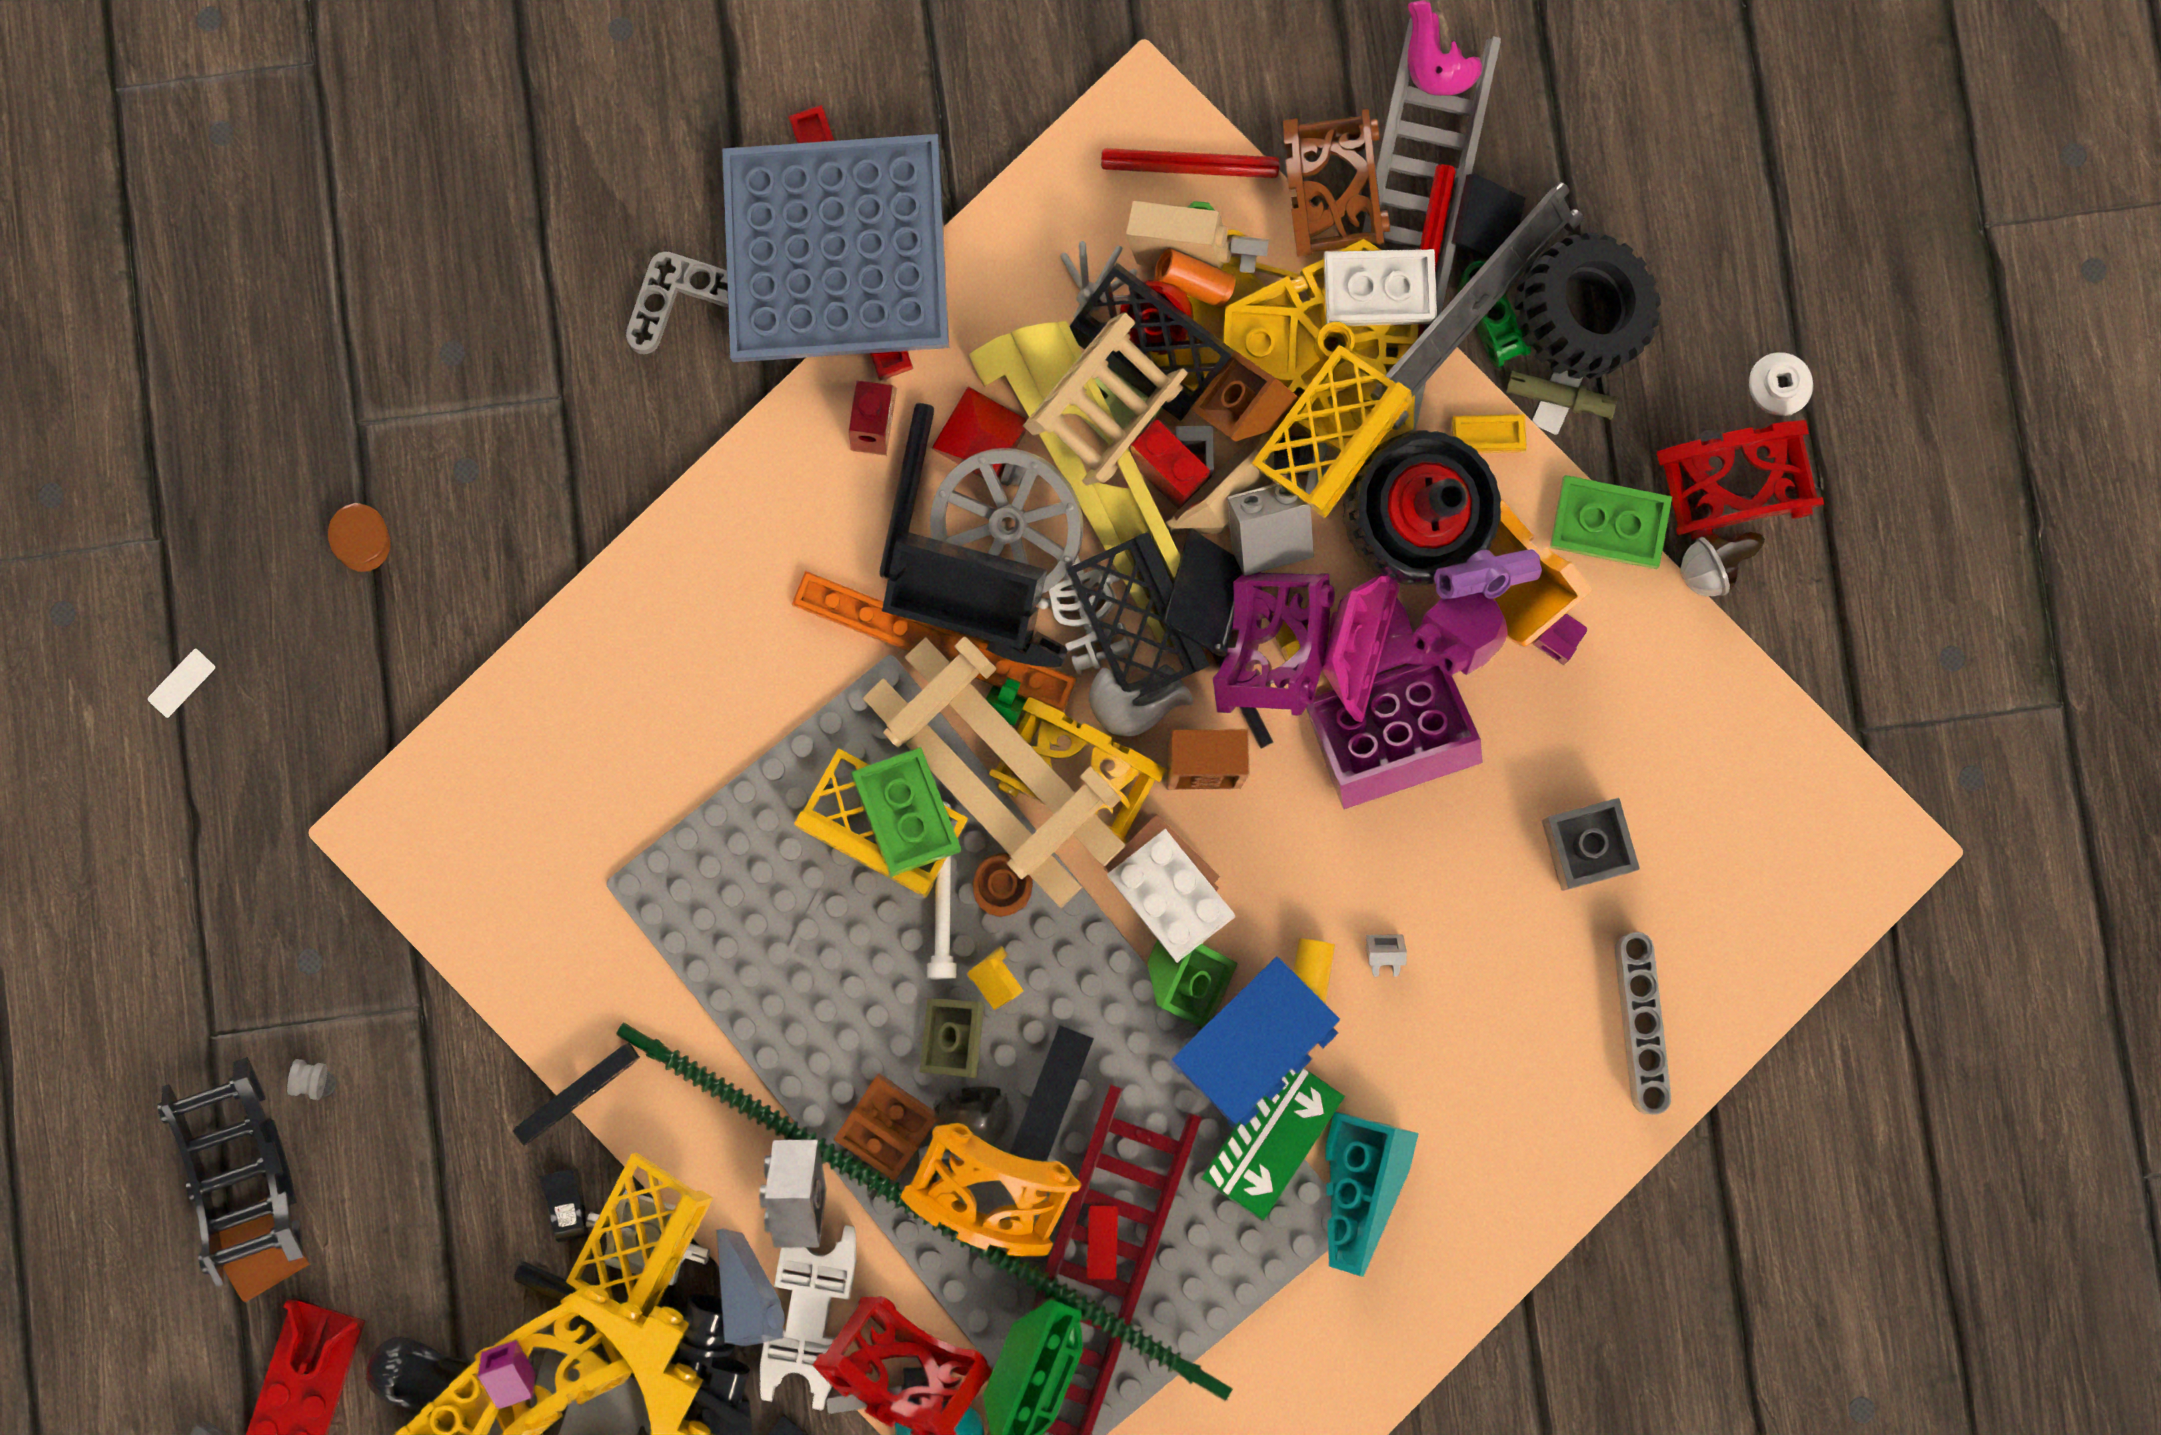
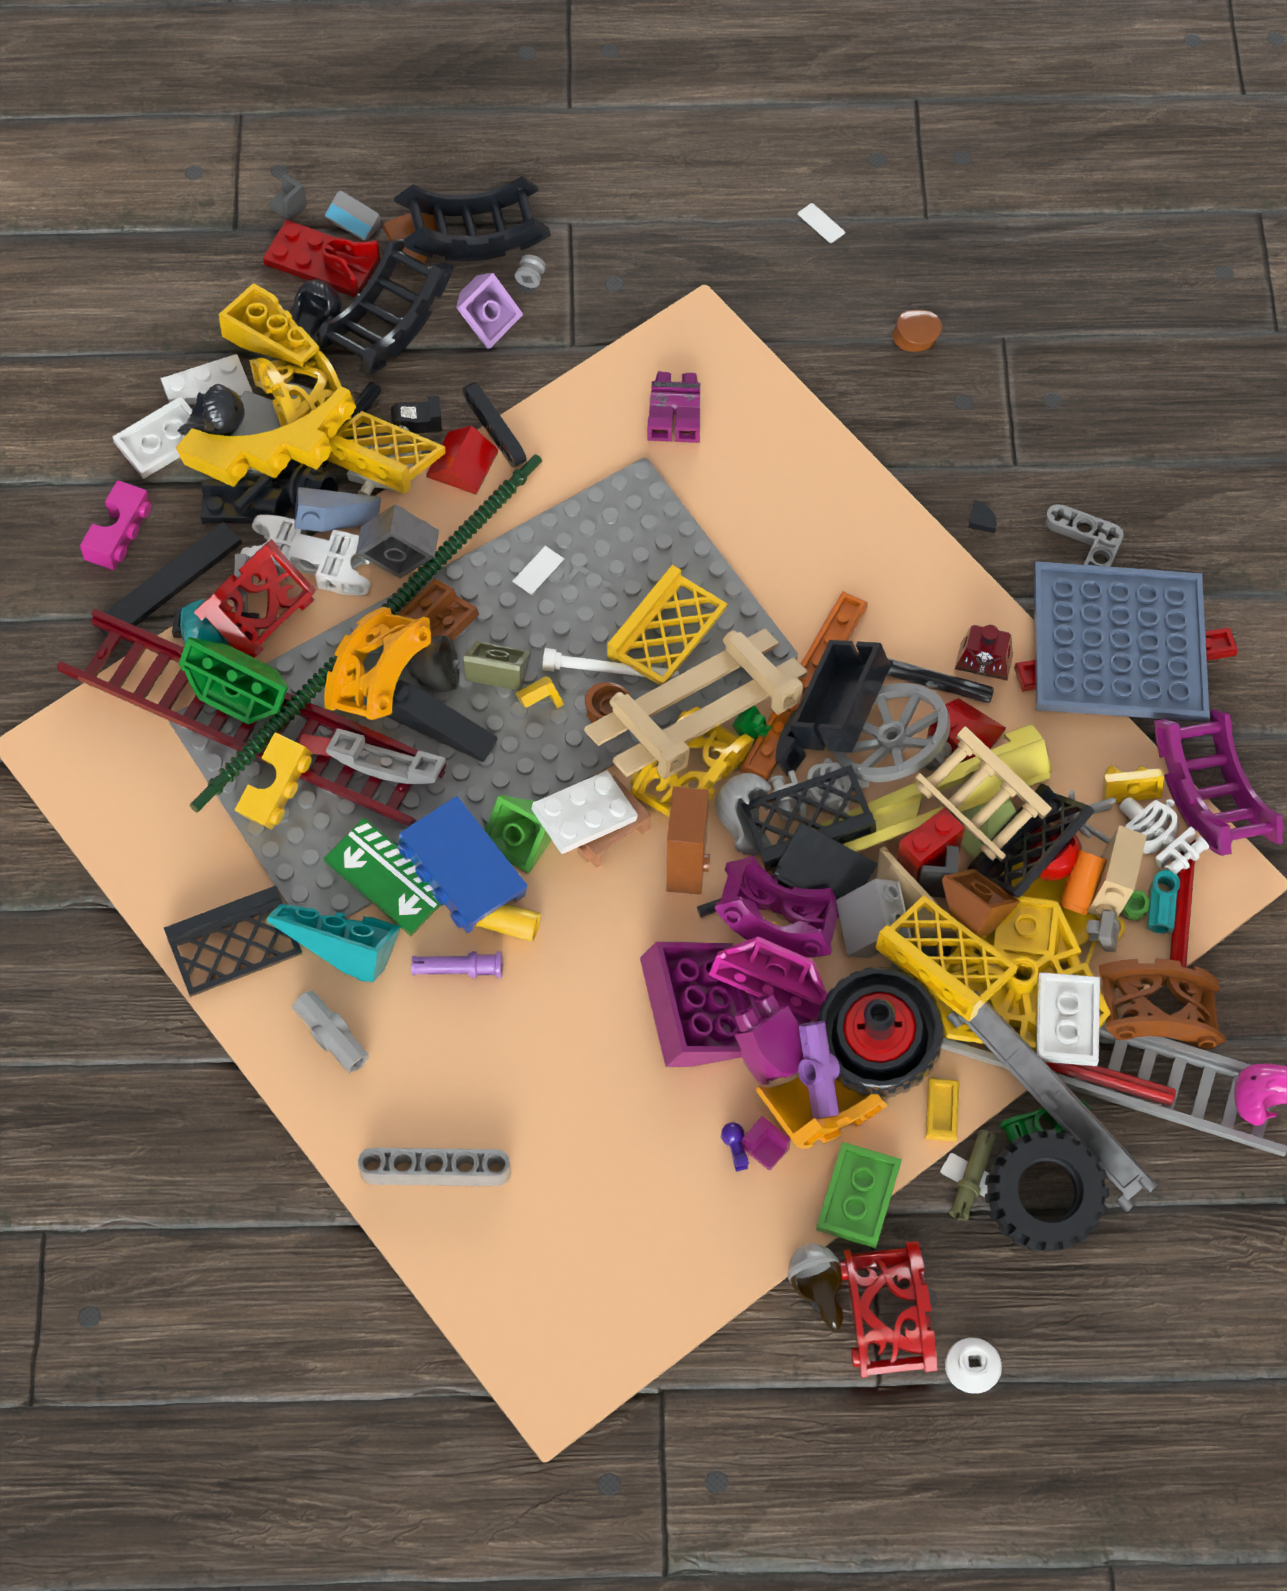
camera: 100 degrees right, 20 degrees down
magenta panel [478,1340,536,1409] -> none
bright green plate [851,747,961,877] -> none
light grey tile [1366,934,1407,977] -> none
black tile [1451,173,1526,260] -> none
flat silver brick [1541,798,1640,891] -> none
none -> black fence [164,885,302,997]
none -> yellow arch [235,732,312,830]
none -> light grey piece [292,990,369,1073]
none -> black fence [316,239,454,375]
none -> light grey slope [324,190,381,242]
none -> light grey slope [326,728,446,784]
none -> medium lavender pin [411,951,503,978]
none -> red slope [426,425,498,495]
none -> lavender slope [456,273,523,349]
none -> white sticker [512,546,564,595]
none -> magenta hips [647,371,701,443]
none -> dark purple arm [721,1122,749,1172]
none -> black tile [968,500,997,533]
none -> yellow tile [1102,765,1164,803]
none -> white torso [1119,797,1209,875]
none -> teal piece [1147,870,1180,934]
none -> magenta fence [1154,709,1284,856]

